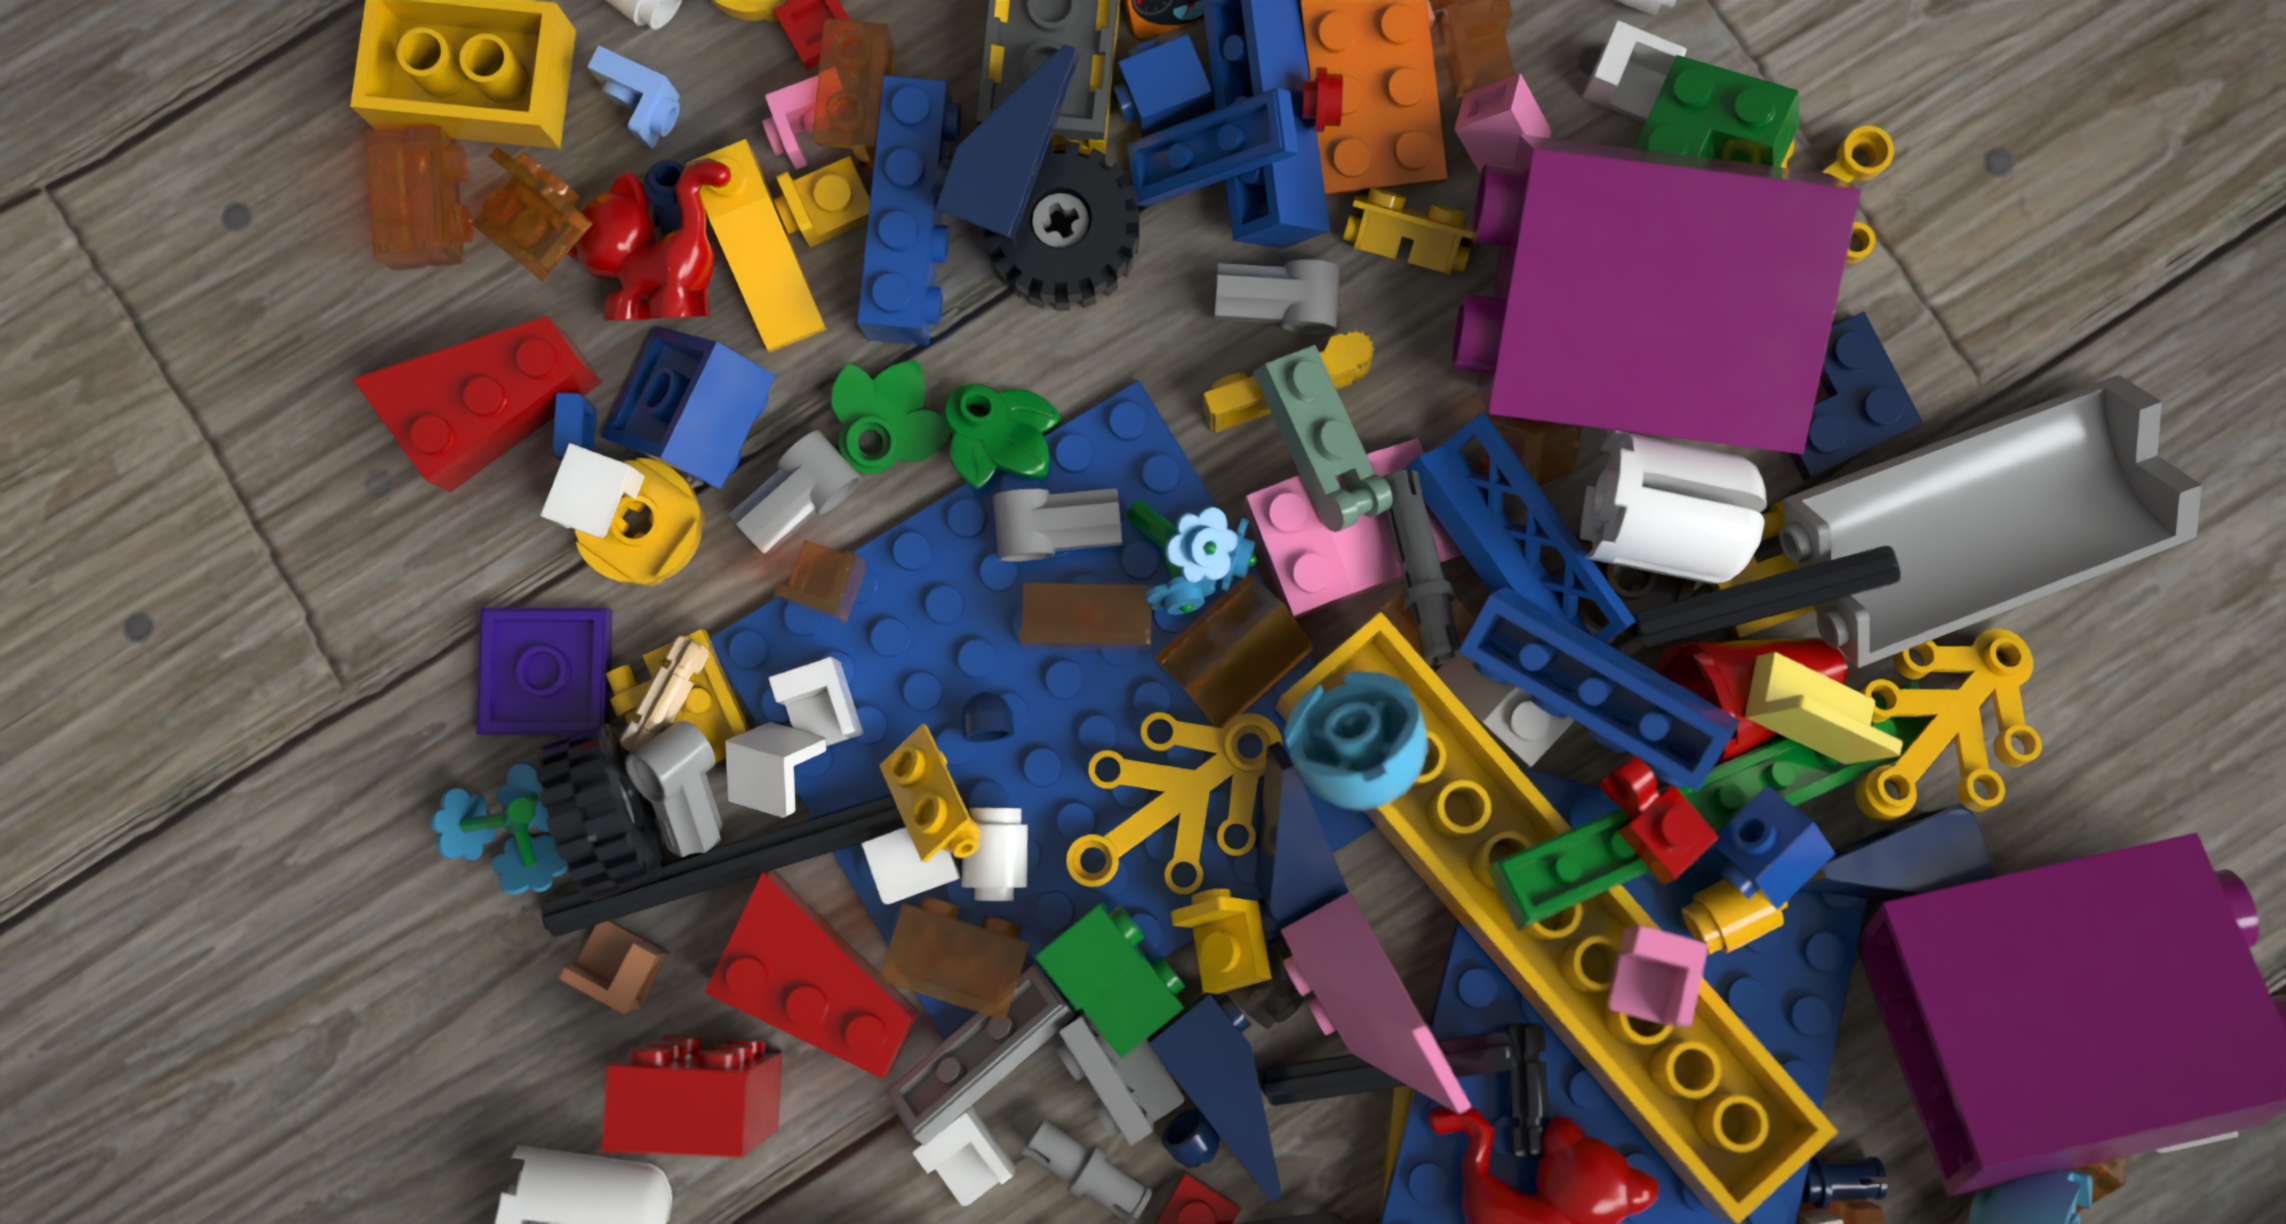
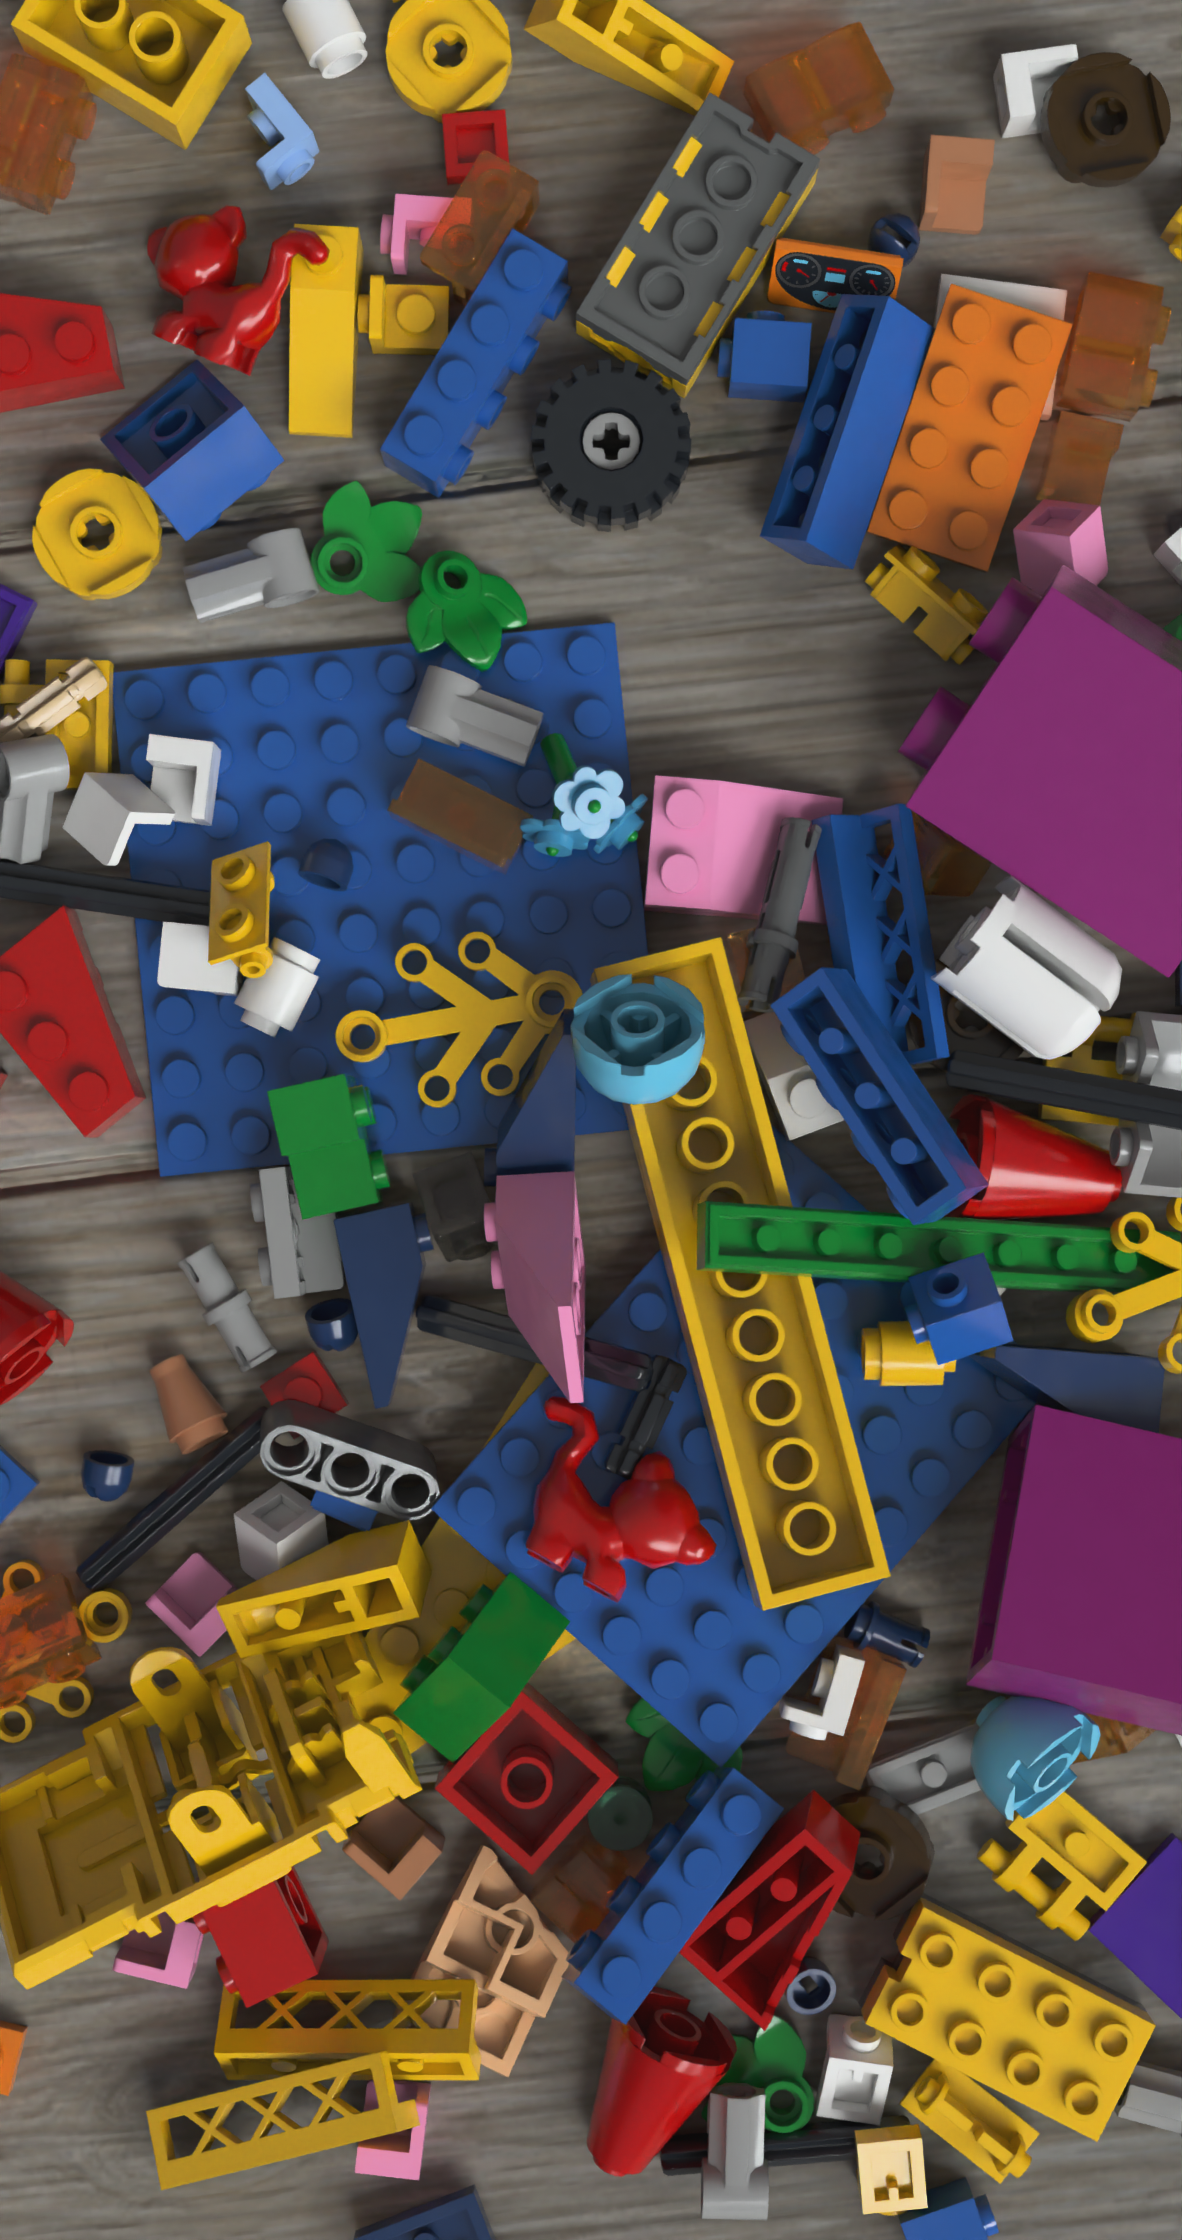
camera: 20 degrees right, 5 degrees up
clear orange bracket [471,147,592,282] -> none
white panel [540,443,645,538] -> none
blue tile [552,393,597,462] -> none
dark blue pin [643,160,685,235] -> none
clear orange panel [774,540,868,623] -> none
clear orange bracket [878,895,1032,1020] -> none
light grey tile [885,963,1076,1146] -> none
white panel [912,1105,1017,1206] -> none
dark blue slope [931,44,1080,240] -> none
blue tile [1127,87,1298,207] -> none
clear orange panel [1154,573,1313,728] -> none
yellow bracket [1170,889,1272,994] -> none
yellow hinge [1203,330,1375,433] -> none
light grey piece [1214,259,1340,335] -> none
sand green plate [1253,345,1393,532] -> none
red plate [1302,67,1343,133] -> none
red plate [1599,756,1719,885] -> none
bright pink panel [1607,926,1708,1027] -> none
light yellow panel [1745,652,1902,764] -> none

